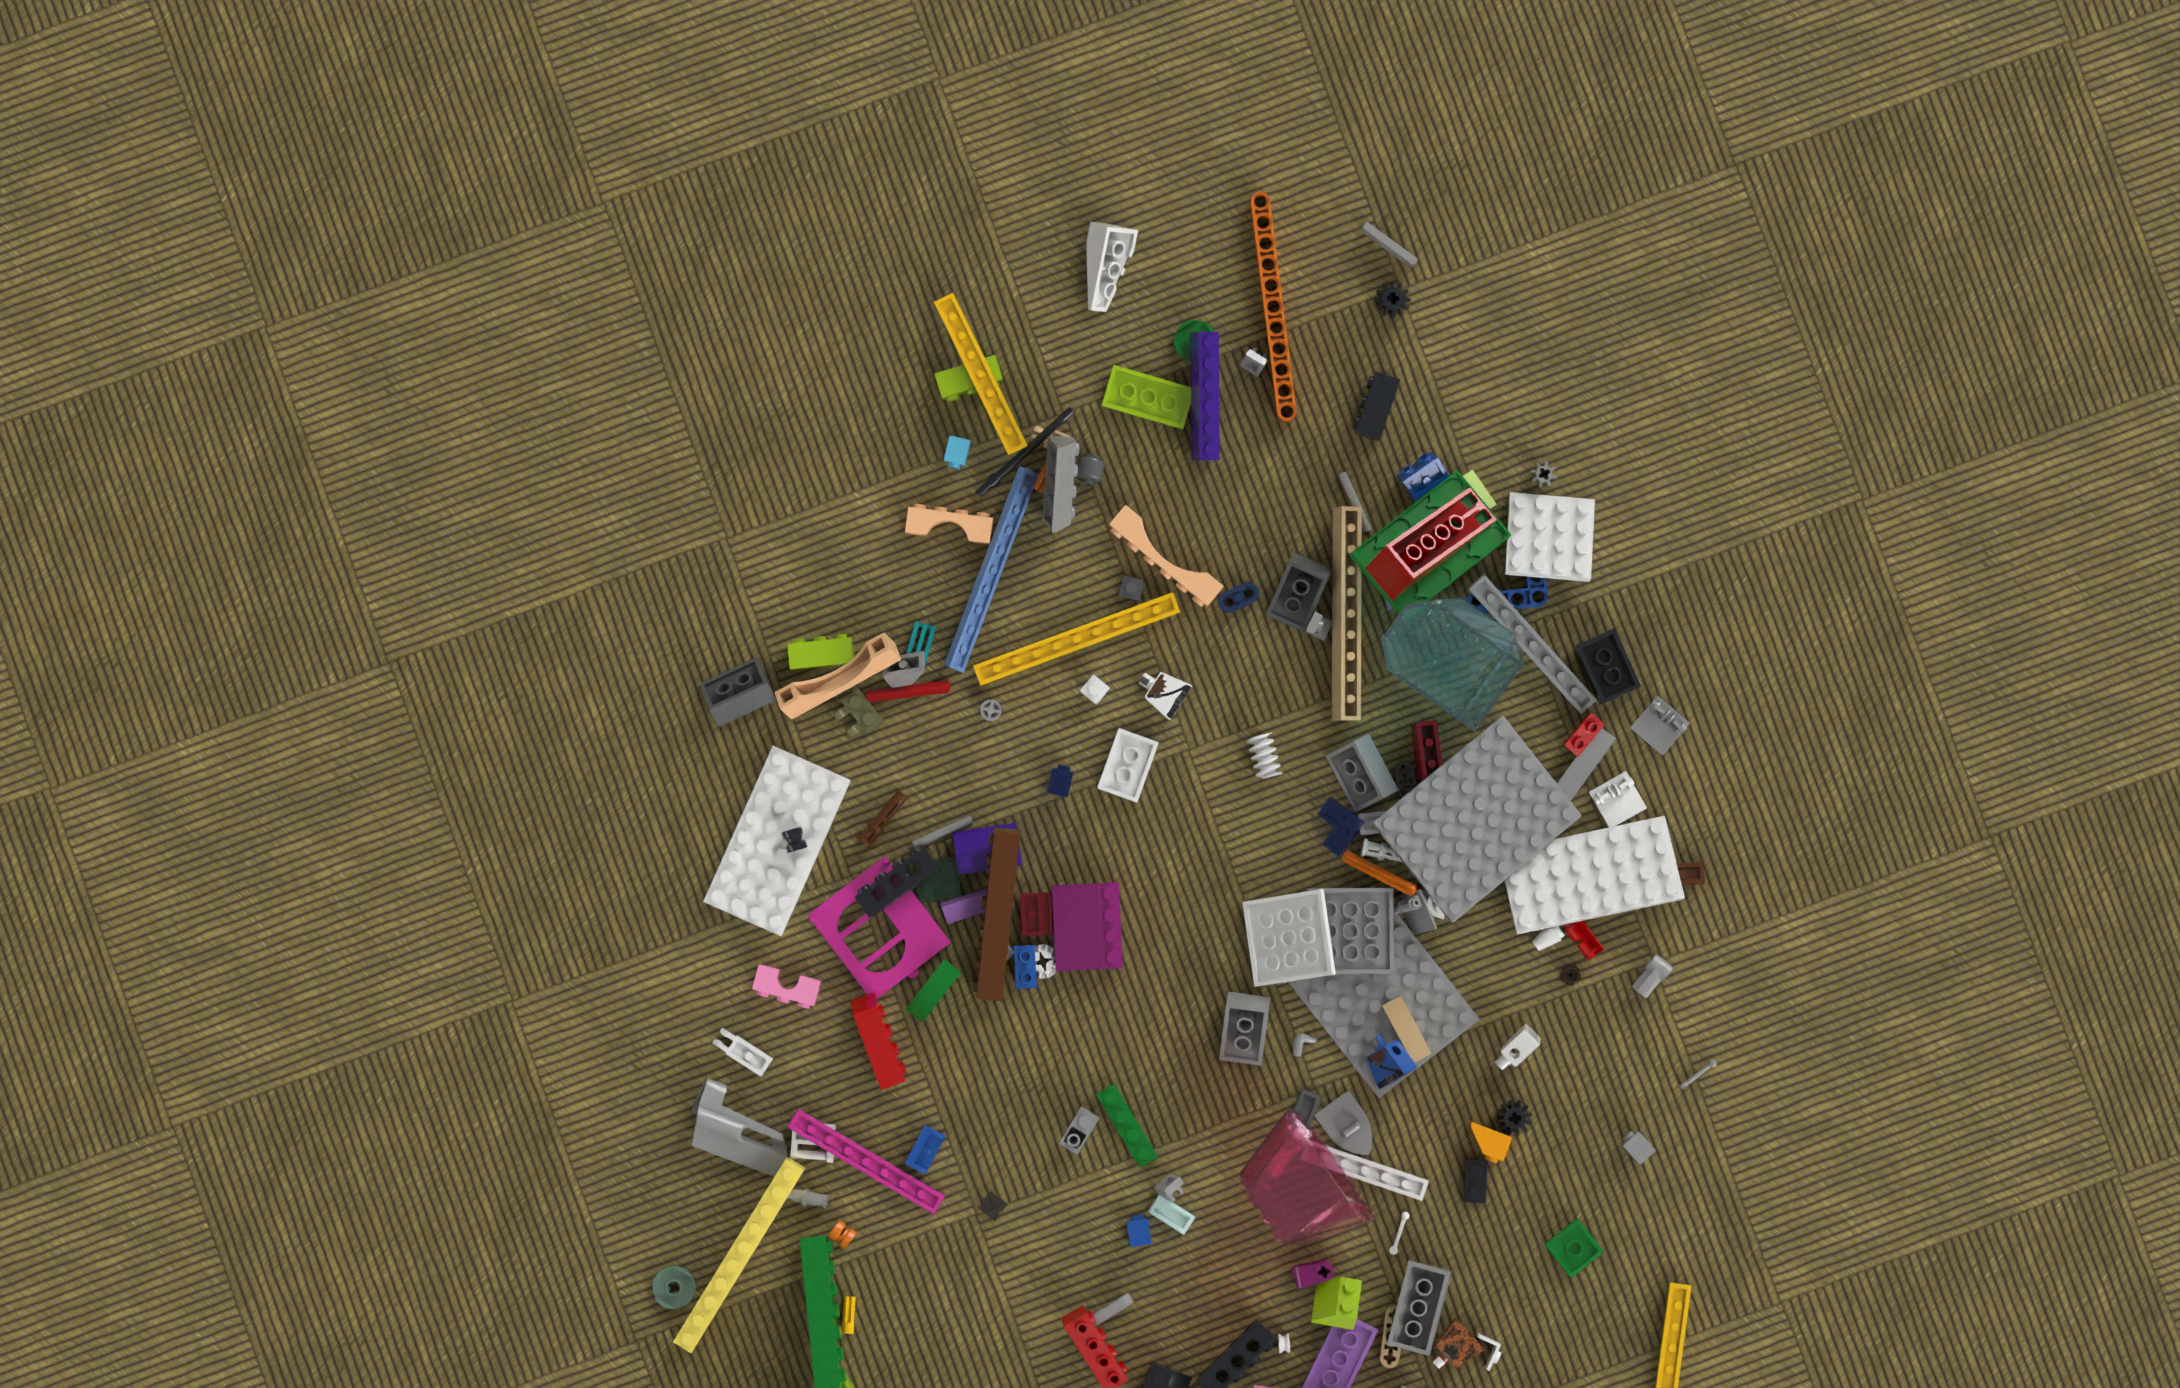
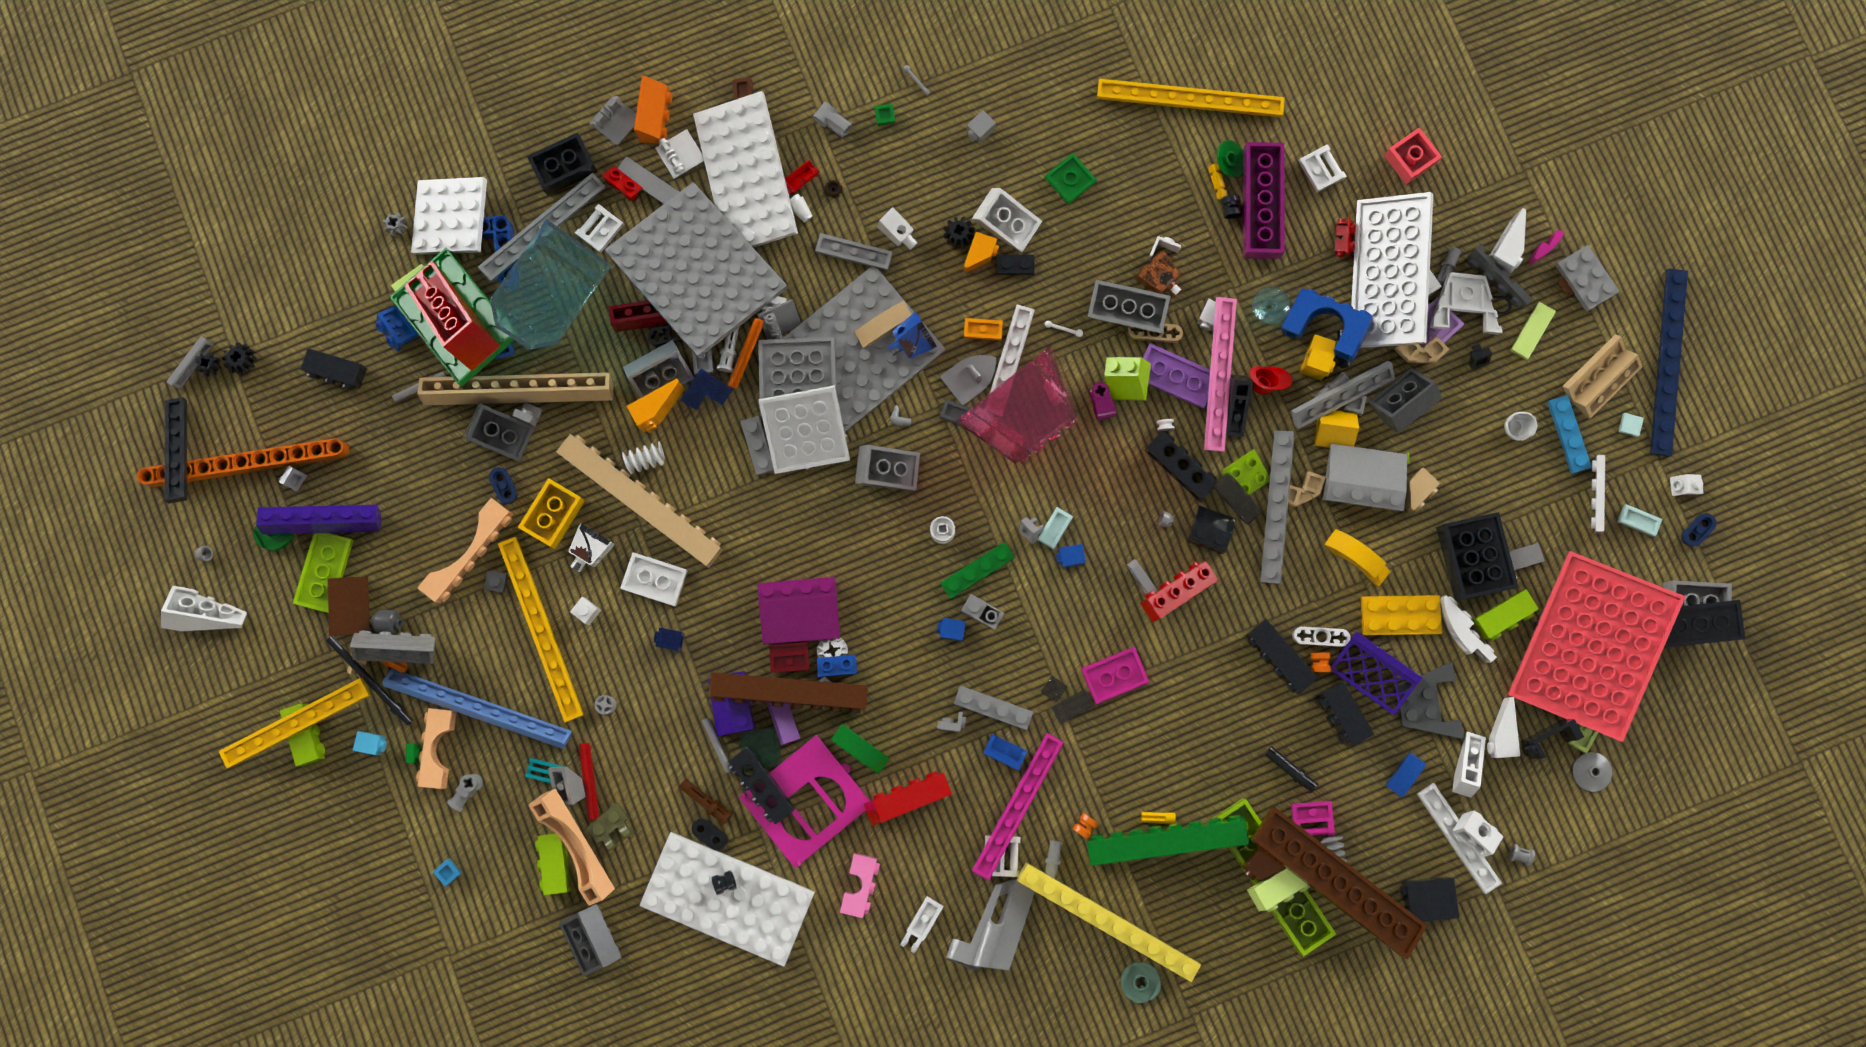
camera: 85 degrees left, 5 degrees down
none -> black plate [165,397,187,504]
none -> black gear [195,352,222,377]
none -> light grey hinge [195,546,213,562]
none -> reddish brown tile [327,577,370,636]
none -> green plate [406,743,422,763]
none -> dark azure plate [433,858,462,887]
none -> light grey connector [447,774,483,812]
none -> yellow brick [518,478,586,549]
none -> tan brick [556,434,723,568]
none -> white plate [574,204,624,253]
none -> light orange slope [627,379,685,433]
none -> orange slope [634,76,672,145]
none -> black plate [691,818,727,850]
none -> light grey plate [740,416,774,476]
none -> light grey plate [815,233,893,271]
none -> green plate [874,103,896,126]
none -> white wheel [930,516,955,544]
none -> blue brick [936,618,966,642]
none -> light grey bracket [937,712,966,732]
none -> light grey plate [954,686,1033,730]
none -> light orange plate [964,318,1003,341]
none -> white slope [972,188,1042,252]
none -> clear smoke tile [1051,689,1094,724]
none -> dark pink tile [1081,647,1150,705]
none -> light grey hinge [1158,511,1174,528]

